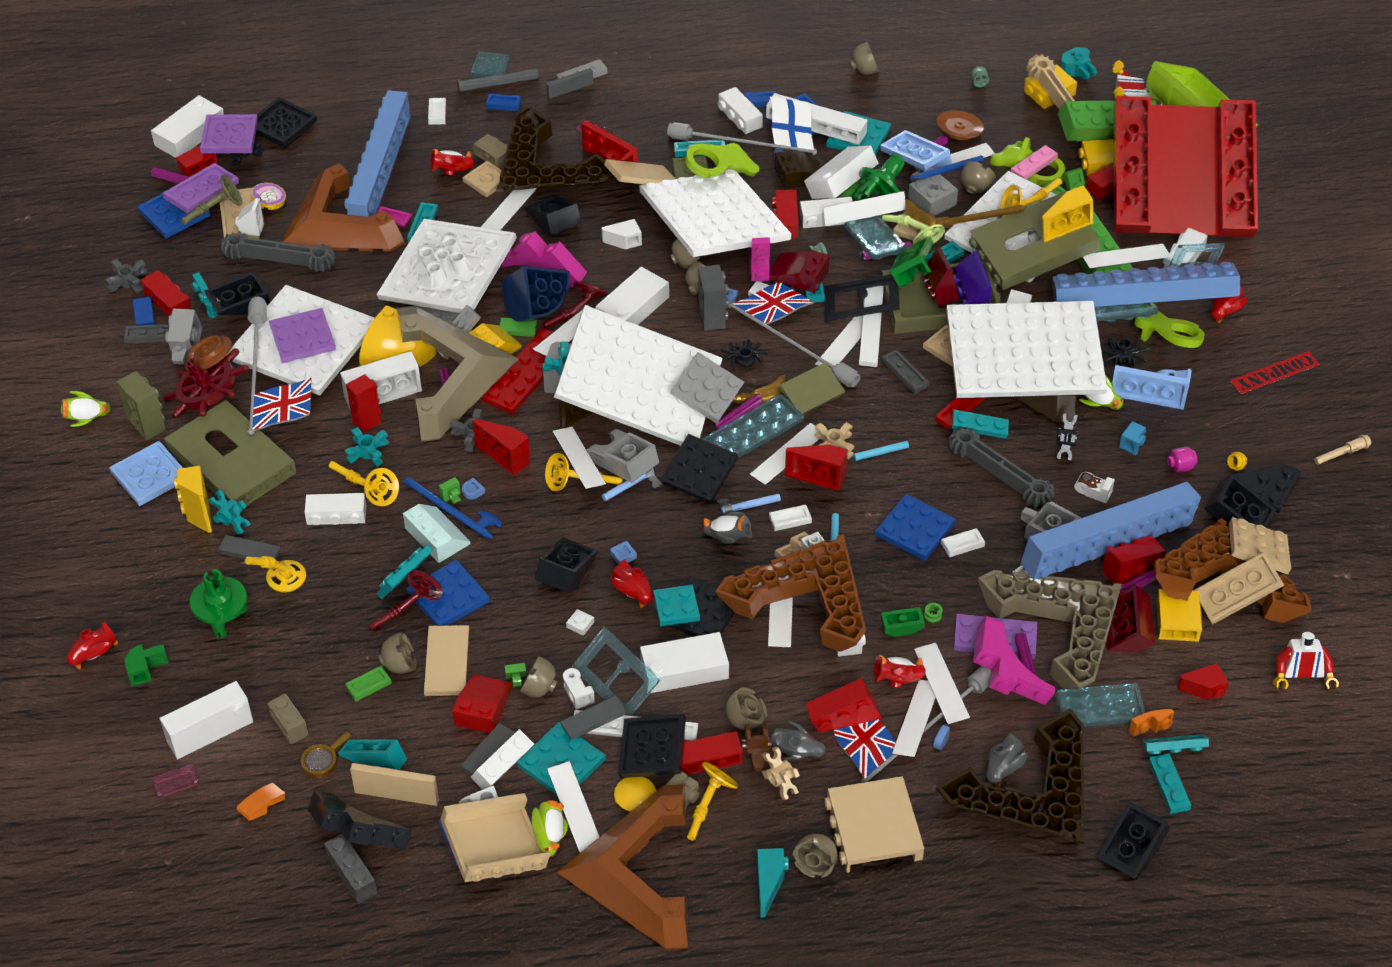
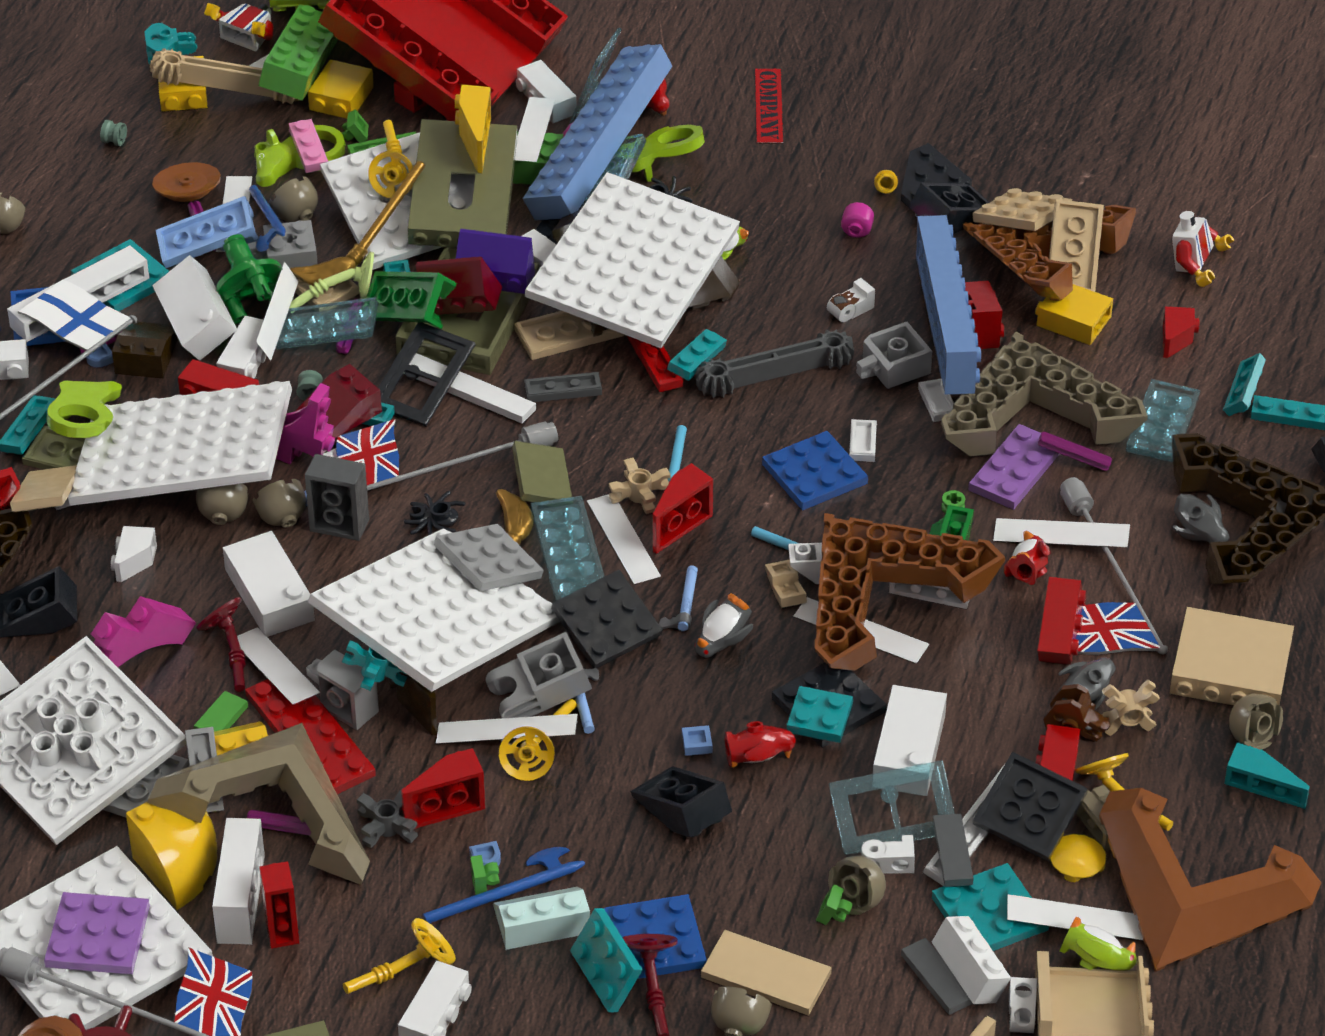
camera: 65 degrees left, 5 degrees down
teal pin [345,427,389,467] -> none
red slope [452,674,513,733] -> none
dark blue brick [501,266,570,322] -> none
white plate [566,609,594,636] -> none
magenta axle [714,394,763,432] -> none
dark tan cylinder [725,687,767,730] -> none
white tile [769,505,812,531] -> none
white sticker [815,316,863,371] -> none
white sticker [892,680,936,757] -> none
medium blue tile [933,725,950,750] -> none
dark pink arch [973,616,1055,705] -> none
pin [1057,413,1078,460] -> none
red brick [1086,163,1114,200] -> none
dark red slope [1107,585,1155,653] -> none
light blue plate [1112,365,1192,410] -> none
dark azure brick [1119,421,1146,455] -> none
magenta axle [1119,568,1157,594] -> none
orange slope [1129,709,1174,736] -> none
tan pin [1314,435,1371,465] -> none

